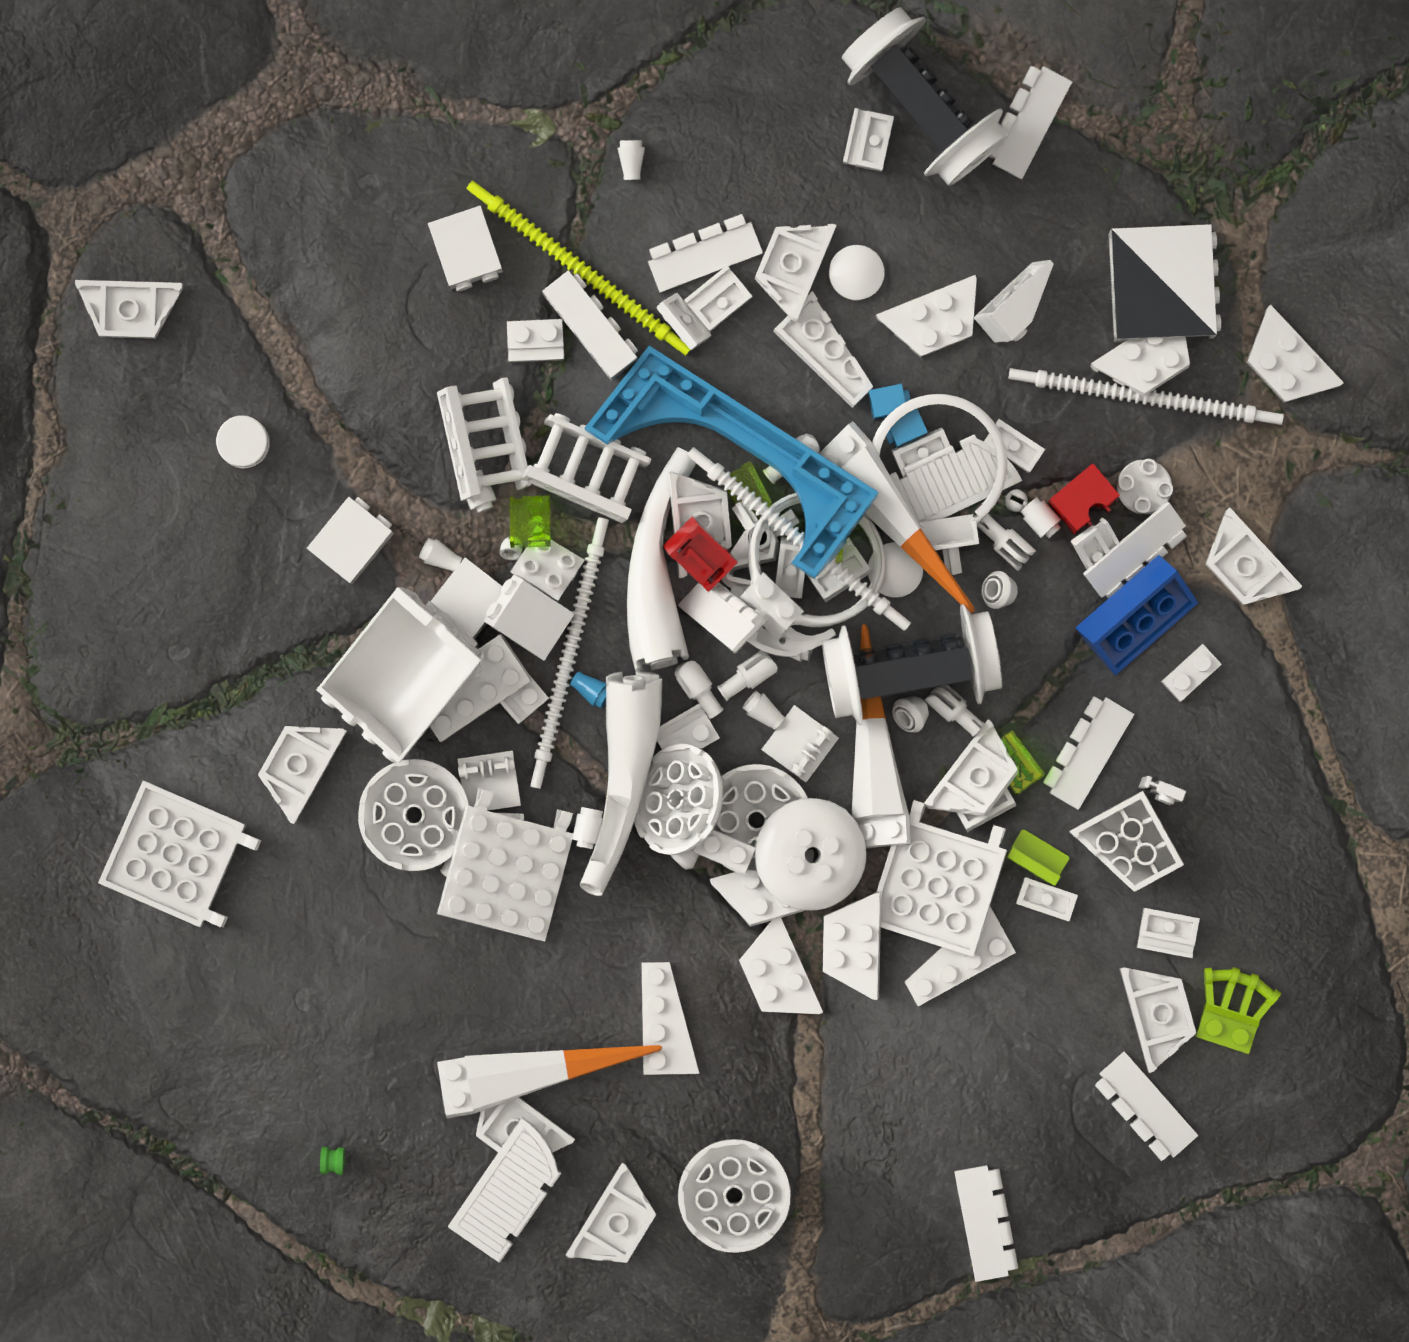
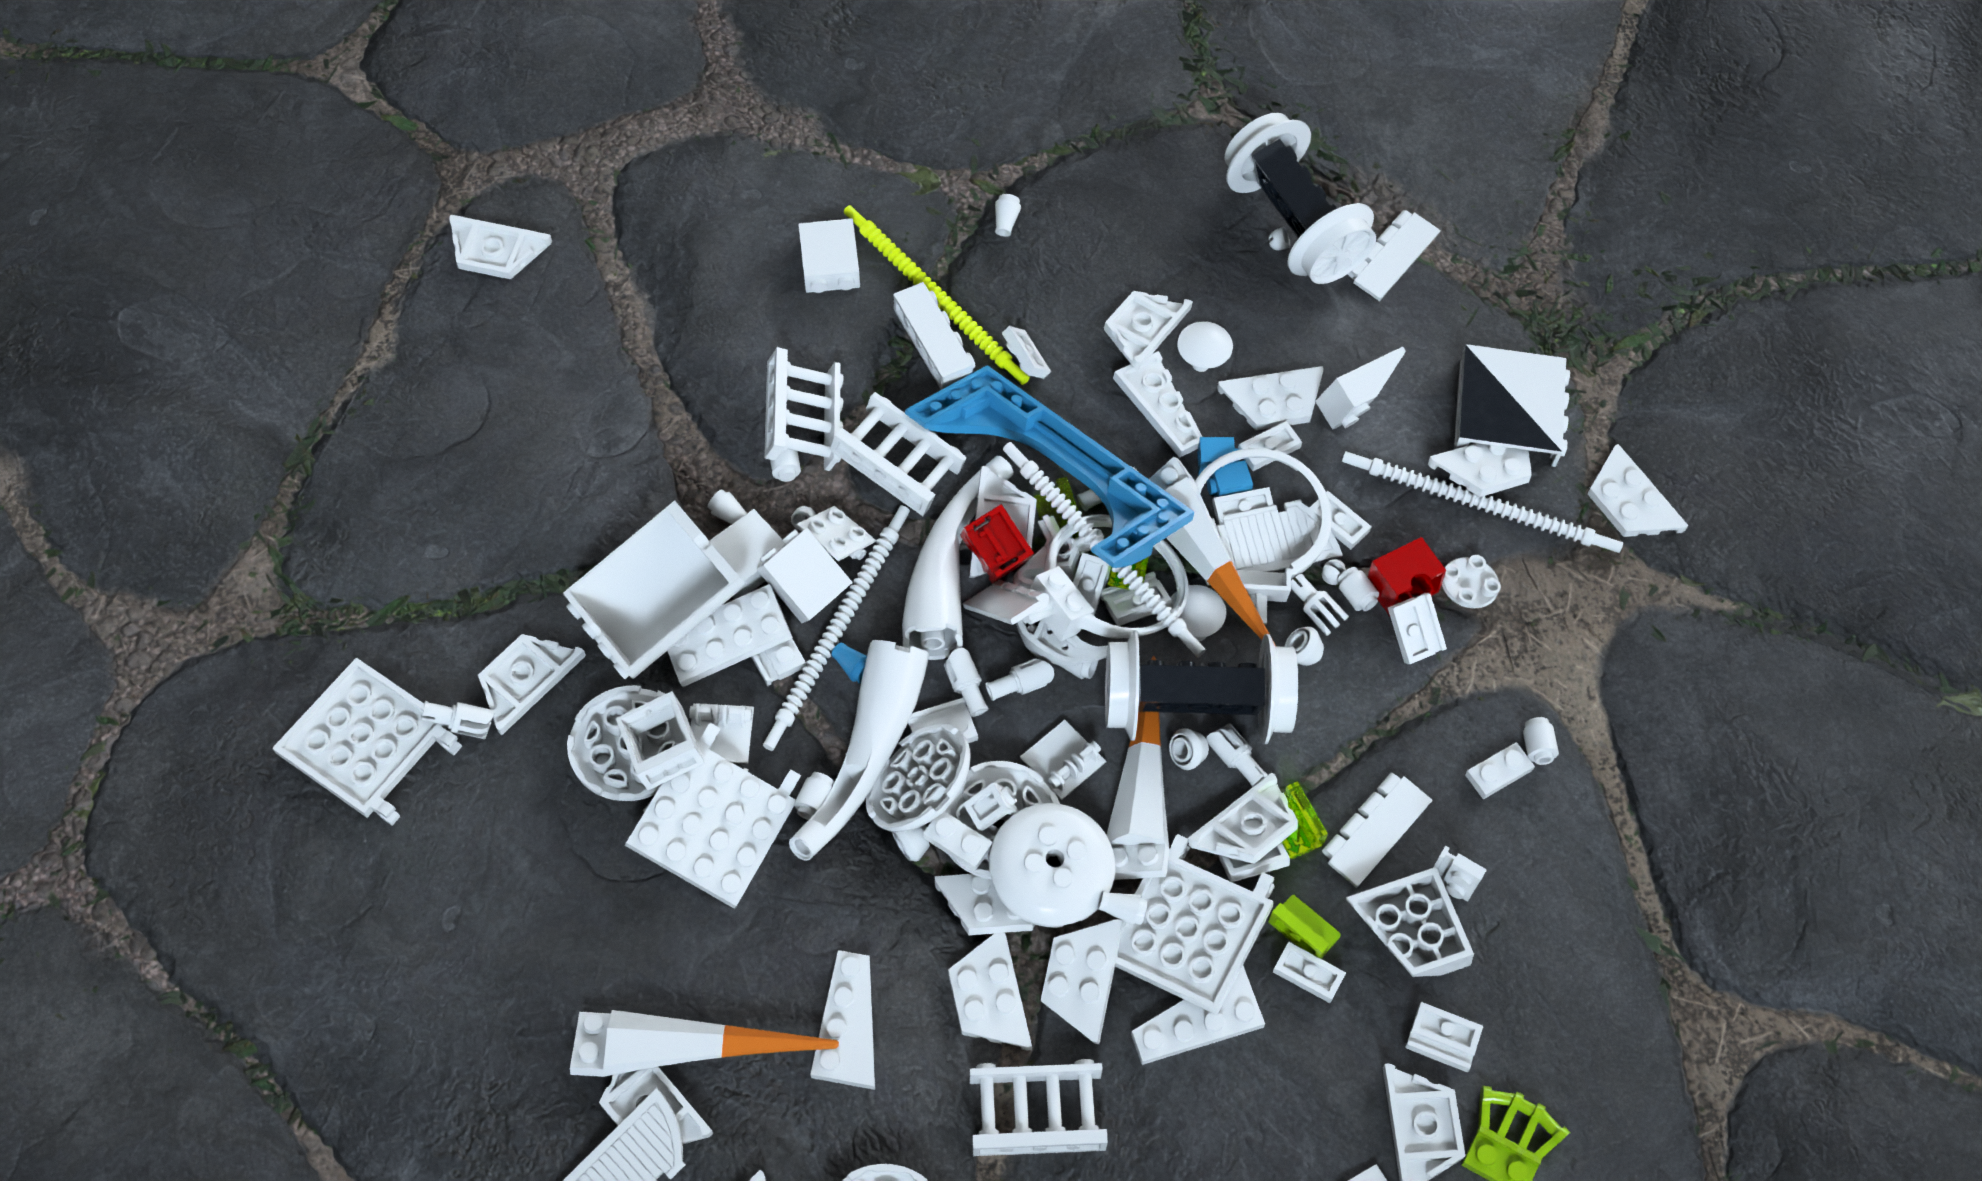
camera: 10 degrees right, 25 degrees down
white head [216,416,270,469] -> none
white brick [307,497,394,585] -> none
bright green wheel [320,1147,345,1175] -> none
white plate [507,319,564,363] -> none
clear neon green plate [509,495,551,548] -> none
white windscreen [648,214,763,292] -> none
white plate [684,266,752,332] -> none
white cone [742,691,785,730] -> none
white plate [843,108,894,172] -> none
blue slope [1075,555,1198,676] -> none
white windscreen [1083,502,1187,599] -> none
white wing [1205,508,1302,605] -> none
none -> white arm [421,701,494,739]
none -> white window [616,691,705,790]
none -> white bracket [963,783,1018,831]
none -> white fence [970,1059,1108,1156]
none -> white cone [1098,891,1147,926]
none -> white plate [1238,421,1302,471]
none -> white hinge [1268,227,1290,251]
none -> white brick [1523,717,1559,765]

